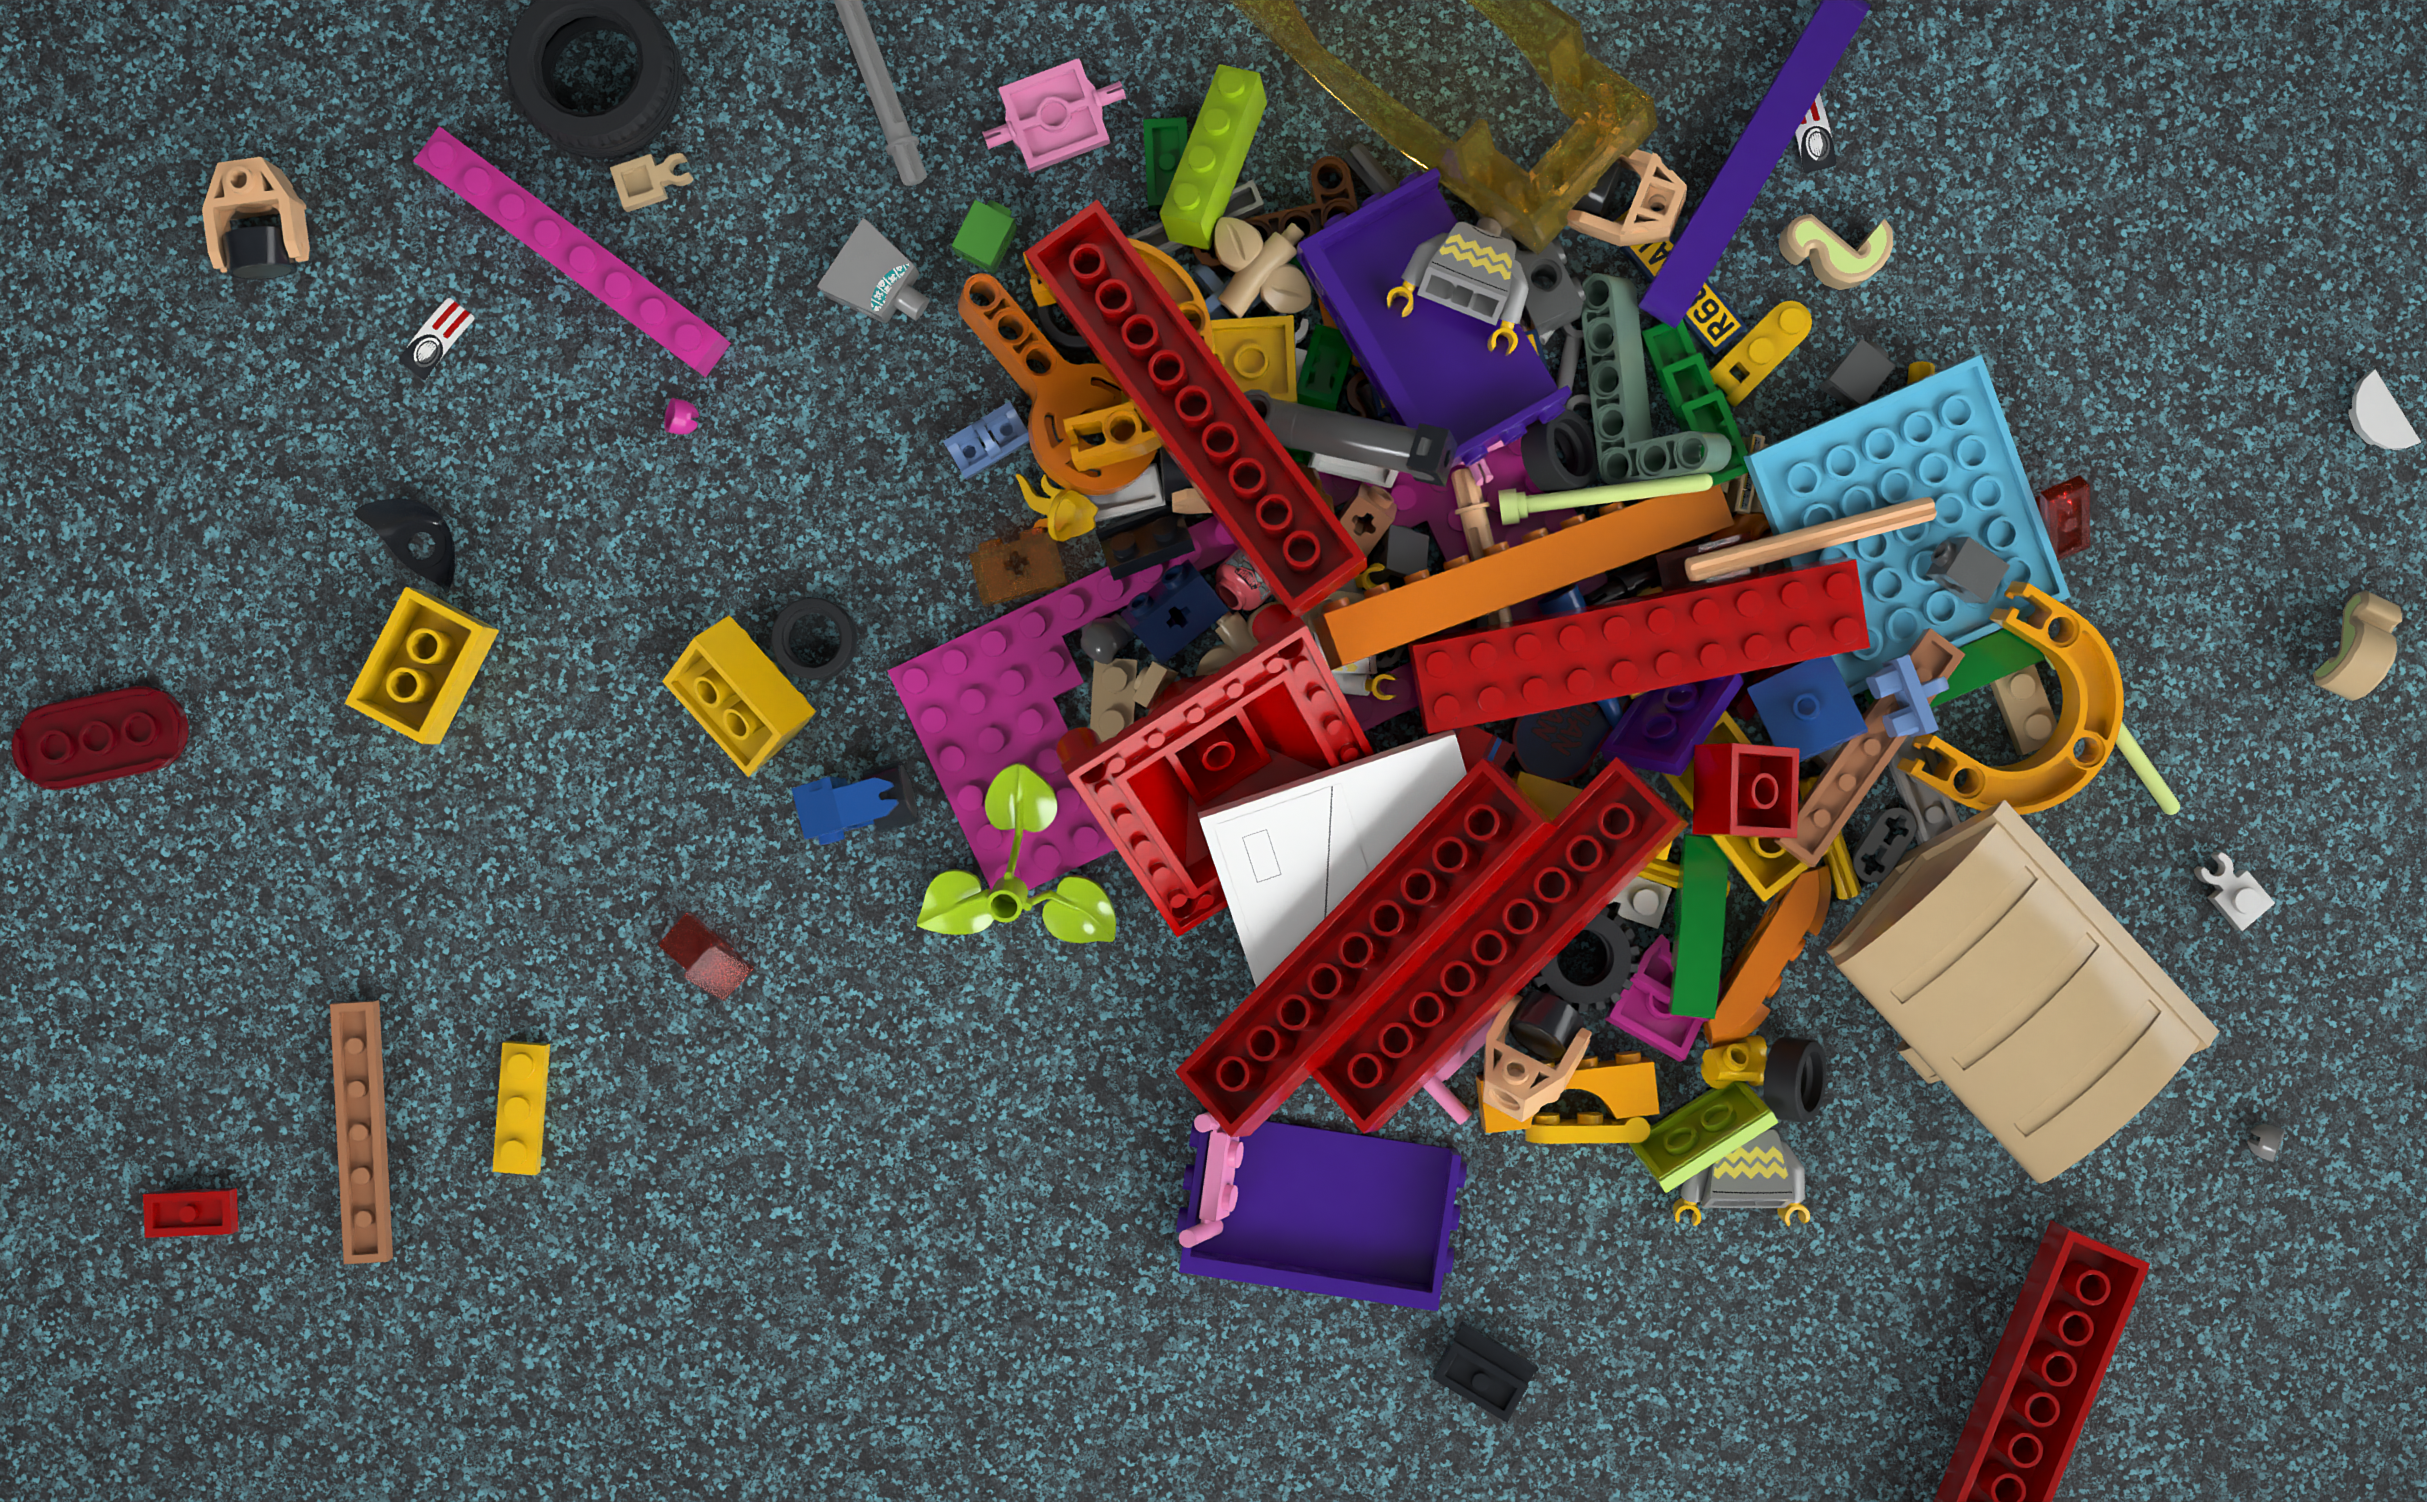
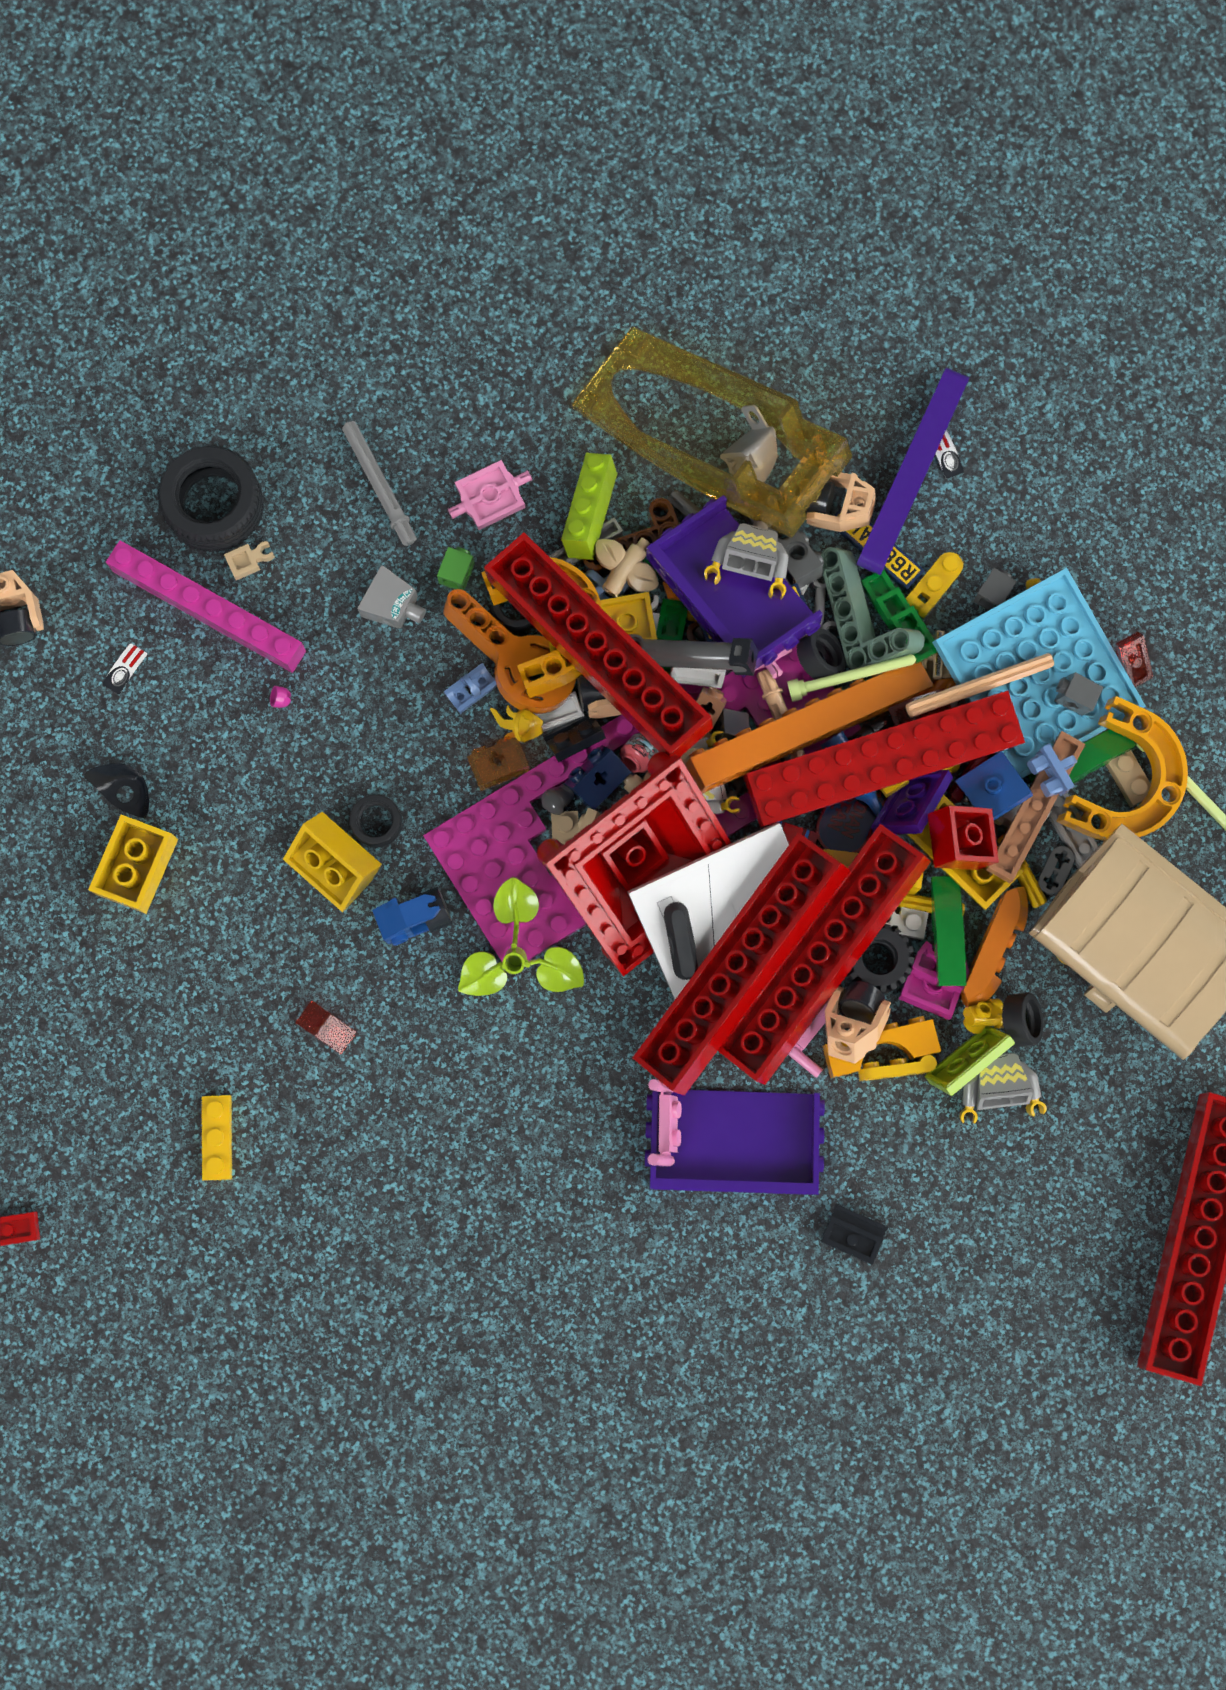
camera: 10 degrees left, 10 degrees down
nougat plate [330,1000,393,1264] -> none
green plate [1143,117,1188,210] -> none
tan animal [1779,214,1893,290] -> none
none -> black piece [664,902,698,980]
none -> light grey piece [720,405,778,485]

